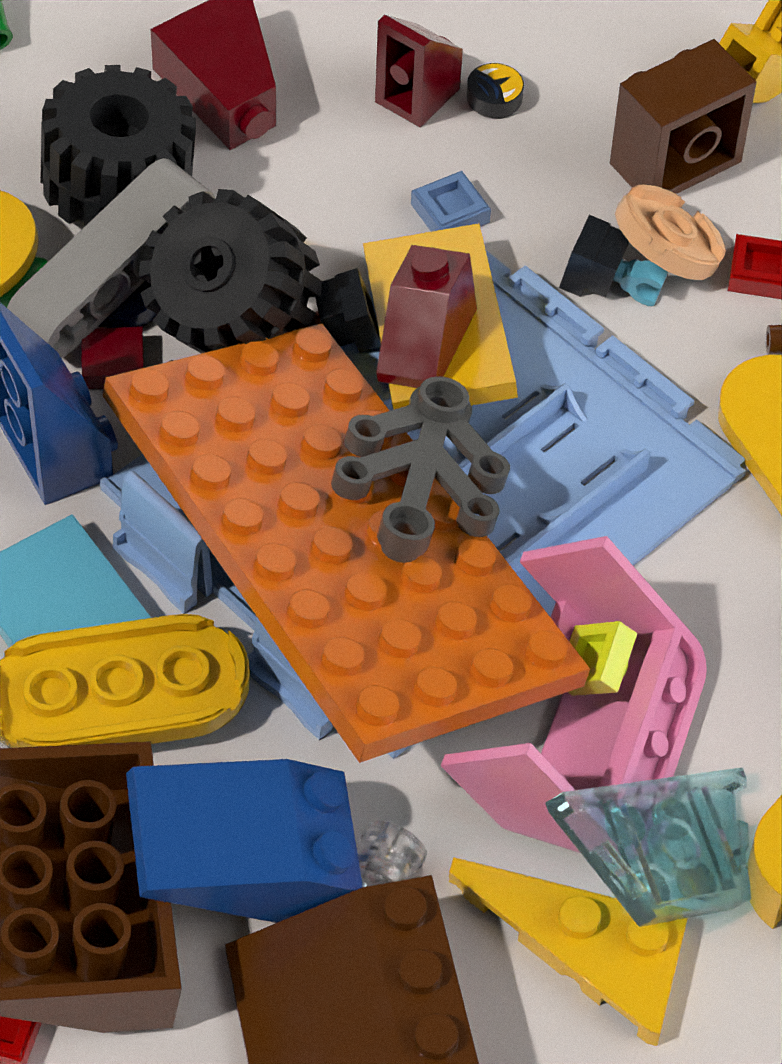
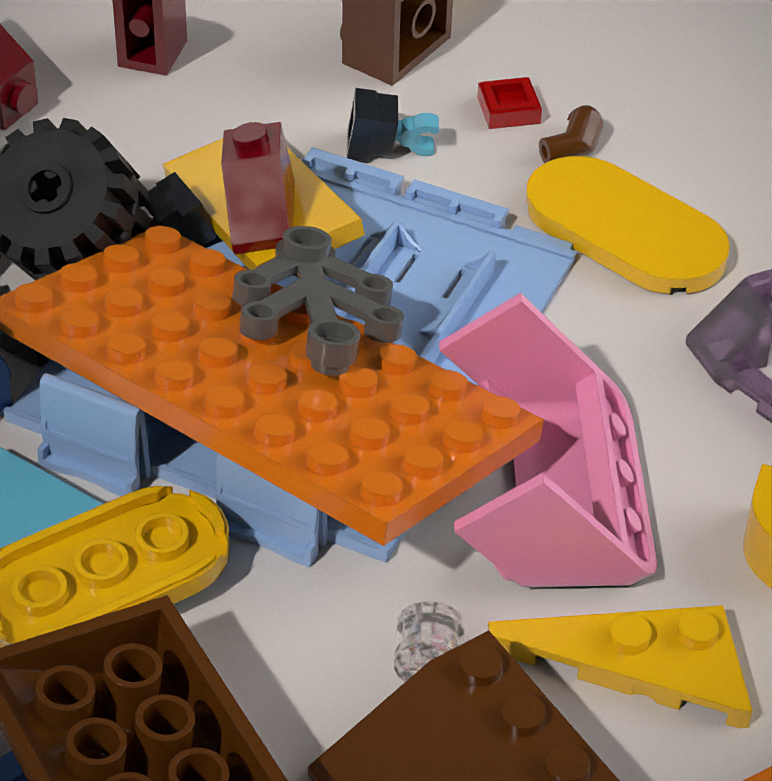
camera: 20 degrees left, 10 degrees down
blue slope [126,759,363,923] -> none
medium blue tile [411,171,491,231] -> none
black tile [467,63,524,118] -> none
clear light blue wing [545,767,751,927] -> none
neon yellow plate [568,621,638,696] -> none
light nougat tile [615,185,726,280] -> none

